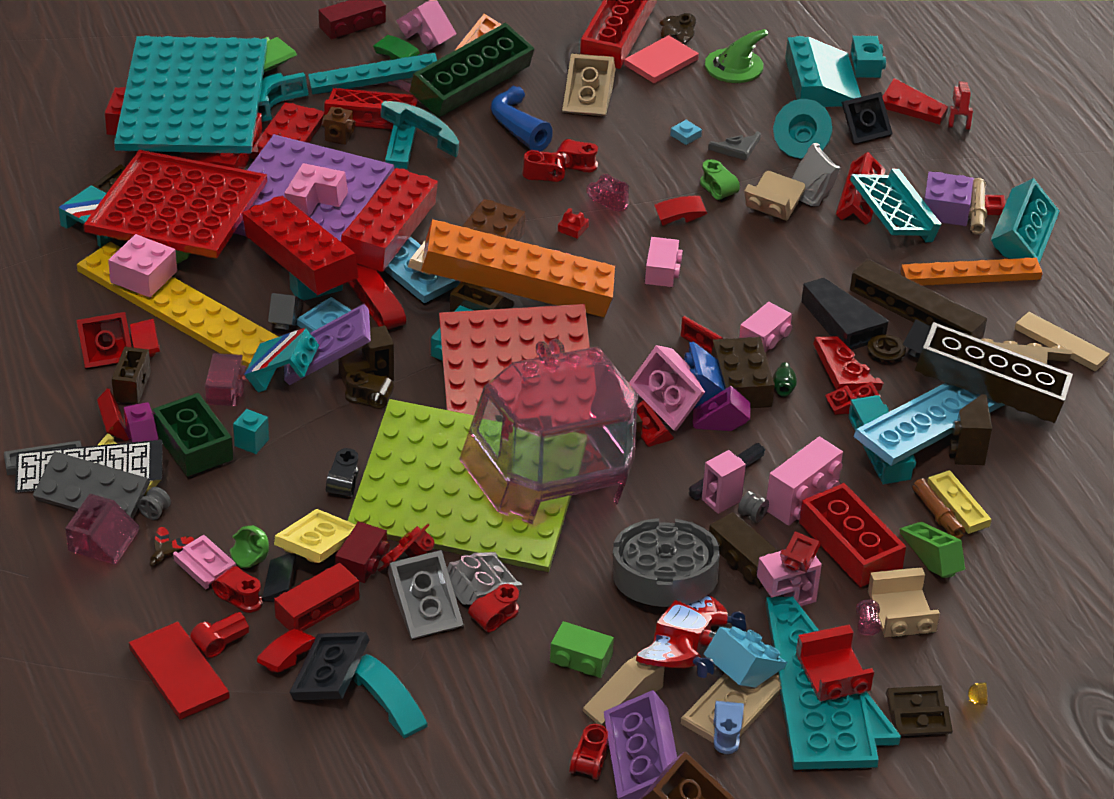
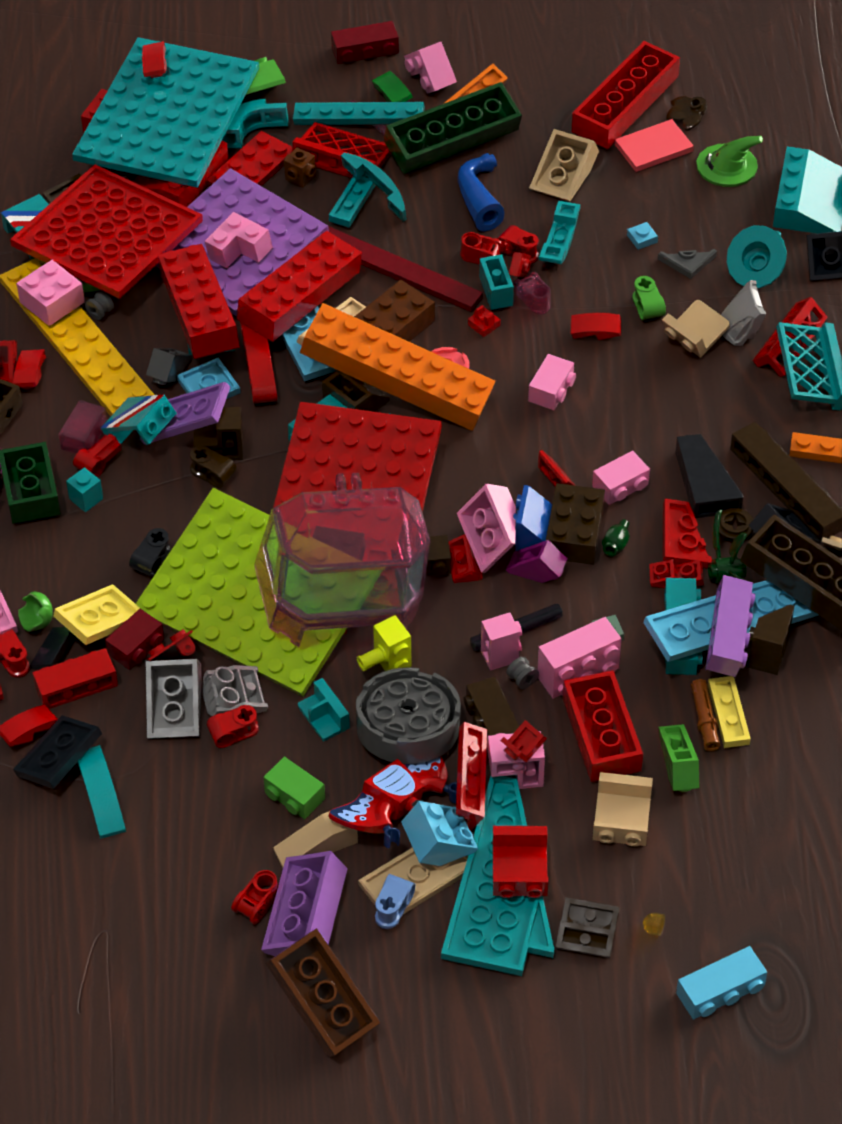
camera: 20 degrees right, 10 degrees up
clear pink bush [856,600,881,635] -> none
none -> red piece [73,434,122,477]
none -> dark grey wheel [85,291,114,320]
none -> red slope [142,41,167,78]
none -> teal panel [298,678,350,741]
none -> dark red tile [328,226,483,312]
none -> neon yellow brick [357,615,412,671]
none -> red fence [456,722,487,831]
none -> teal brick [479,254,514,310]
none -> red plate [509,252,532,277]
none -> teal slope [539,201,581,264]
none -> medium azure brick [676,946,767,1020]
none -> medium lavender brick [705,575,755,677]
none -> dark green plant [708,510,747,584]

